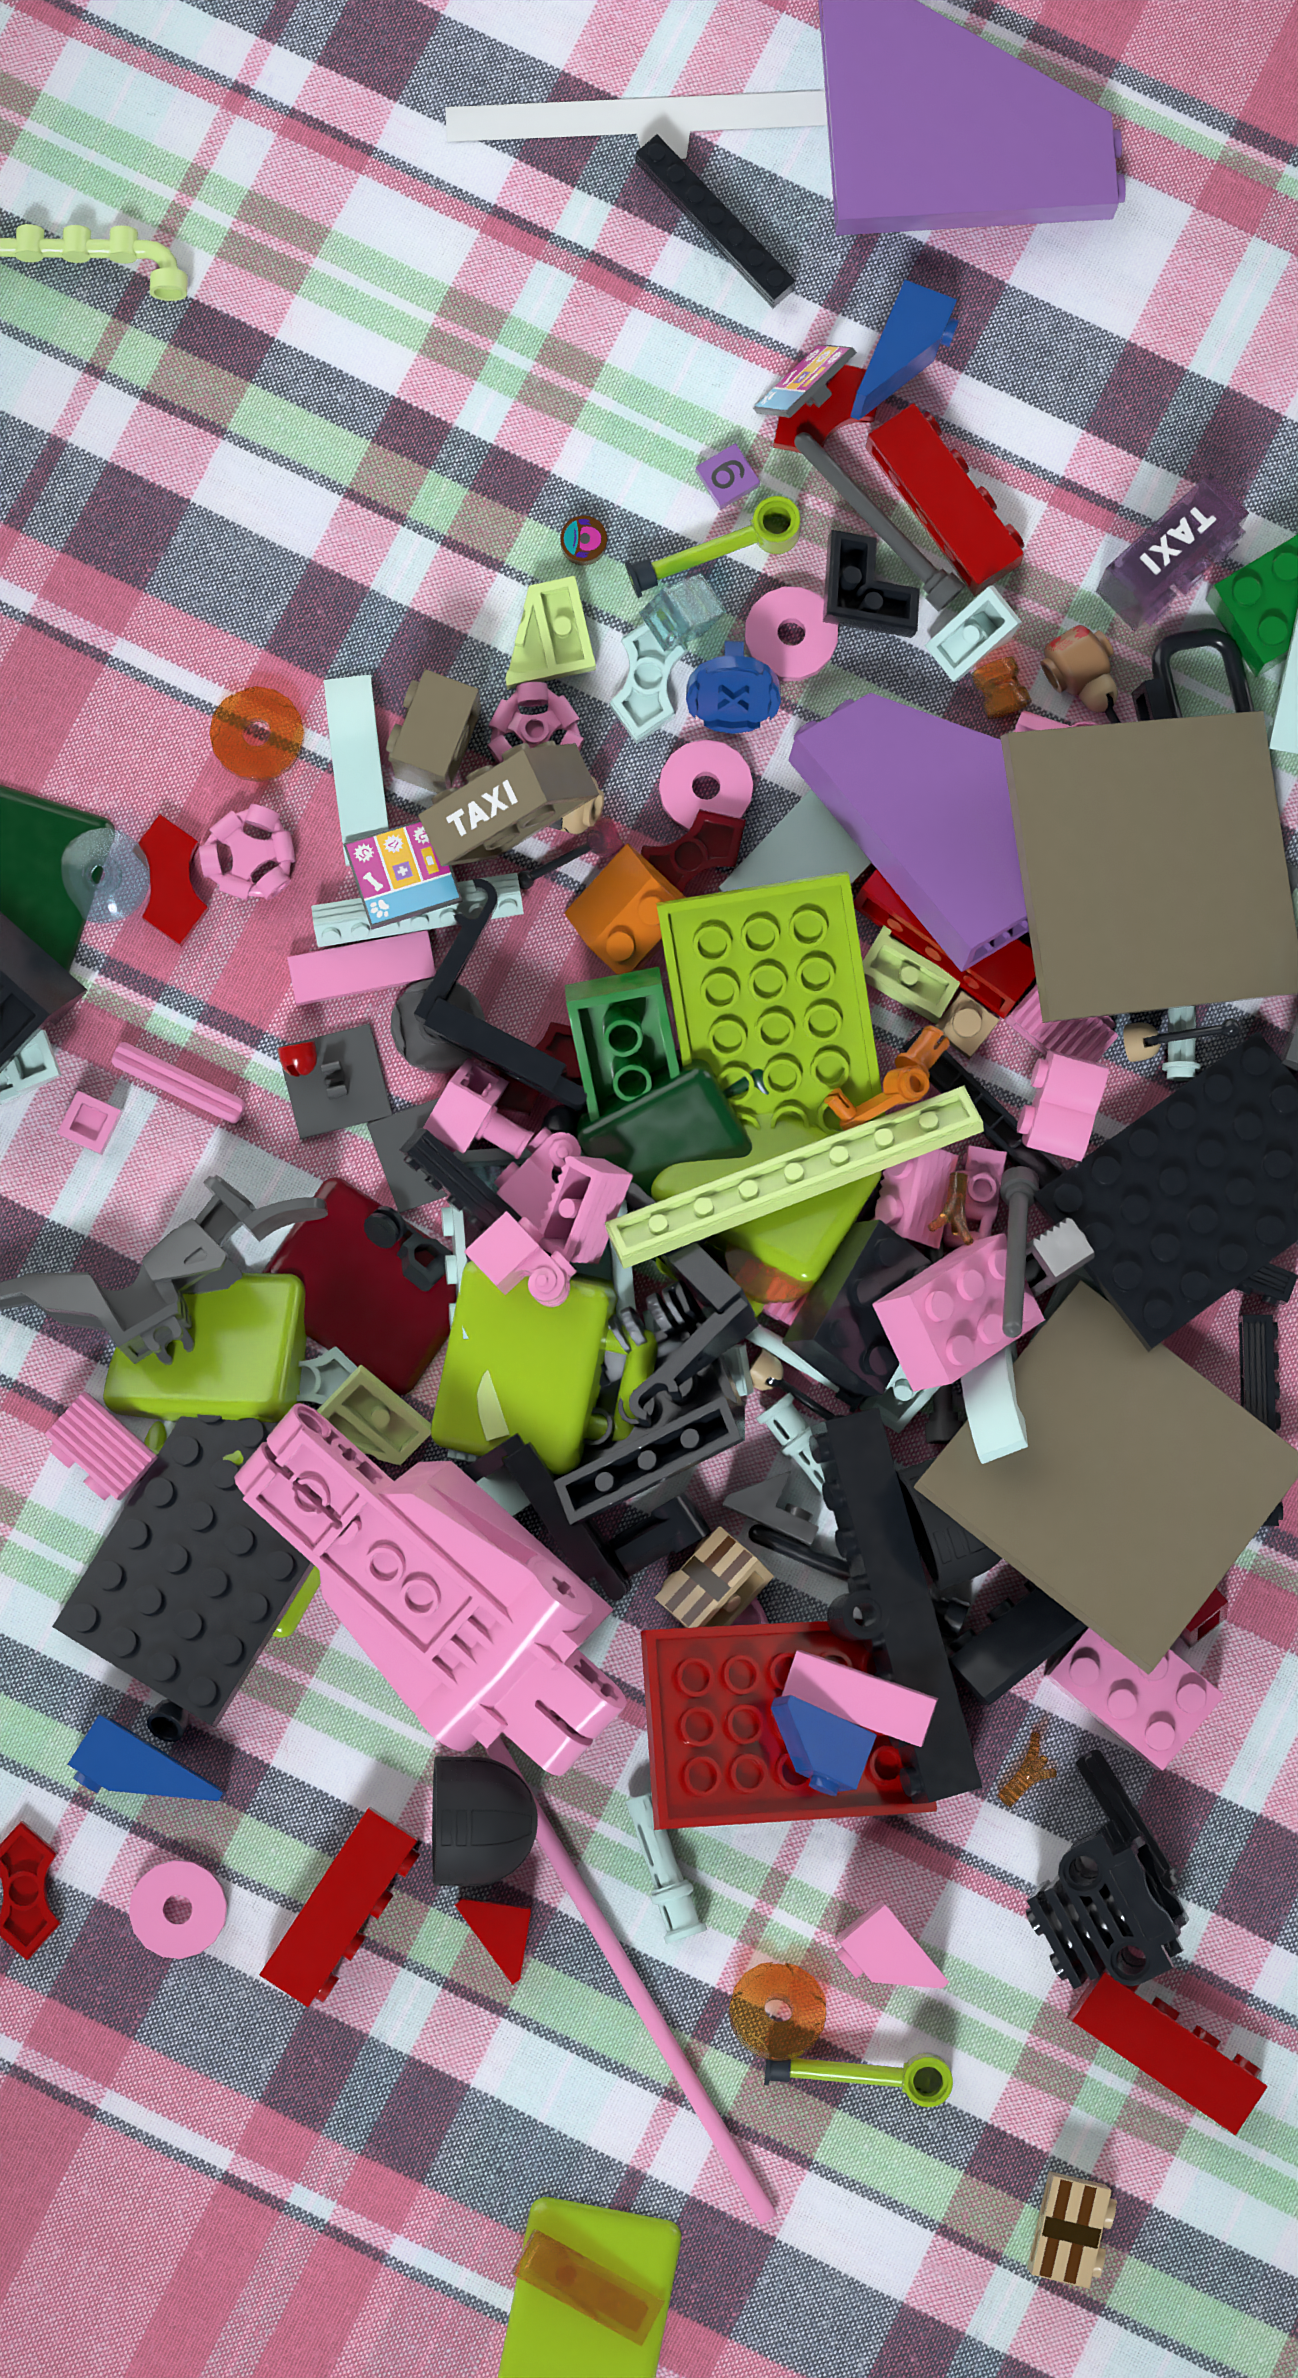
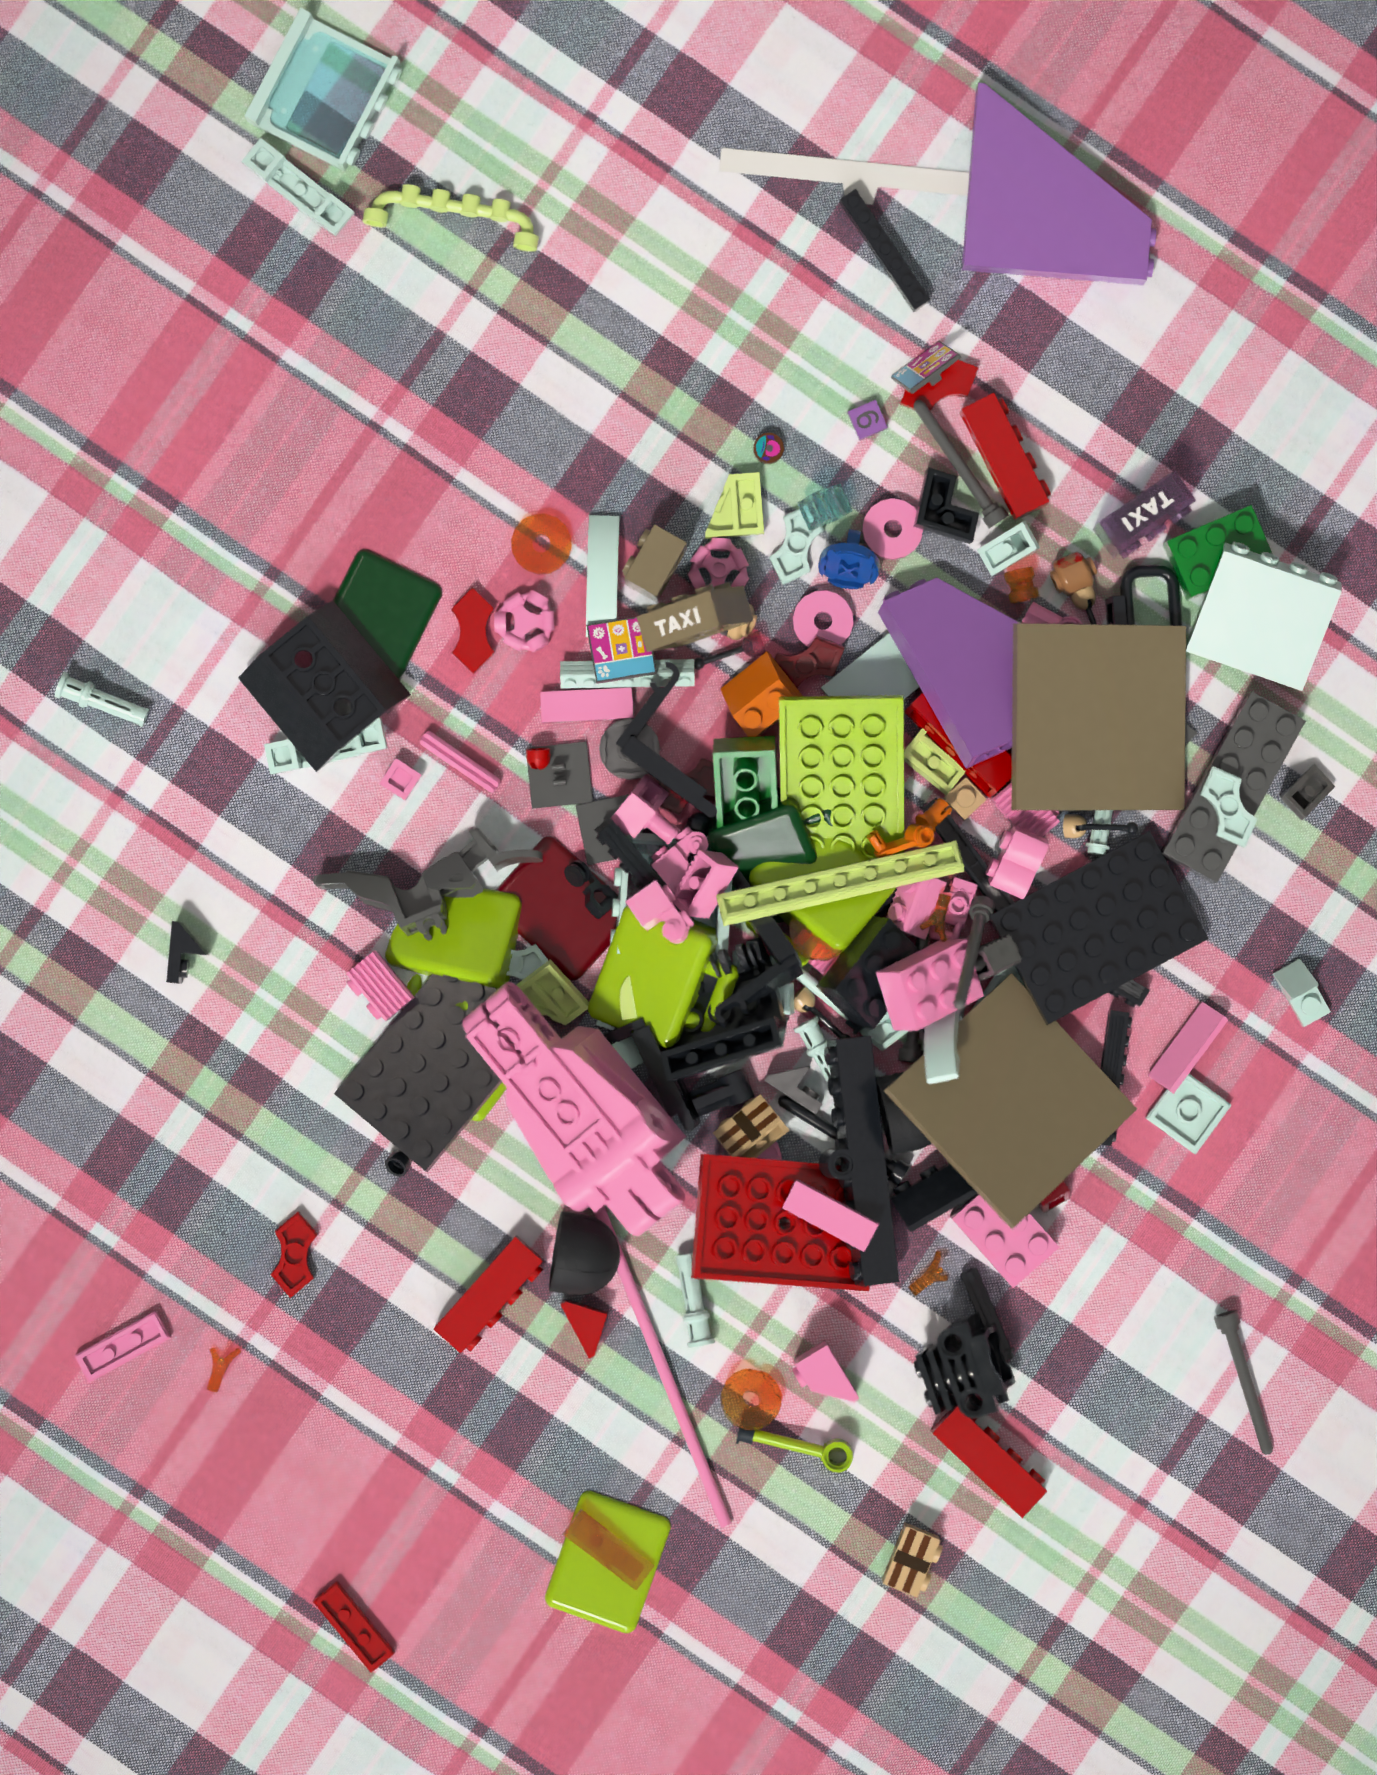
camera: 15 degrees right, 5 degrees up
clear light blue dish [61,828,150,924] -> none
blue slope [67,1714,227,1801] -> none
bright pink tile [129,1860,228,1959] -> none
lime piece [625,496,800,598] -> none
blue slope [771,1695,877,1796] -> none
blue slope [850,279,959,420] -> none

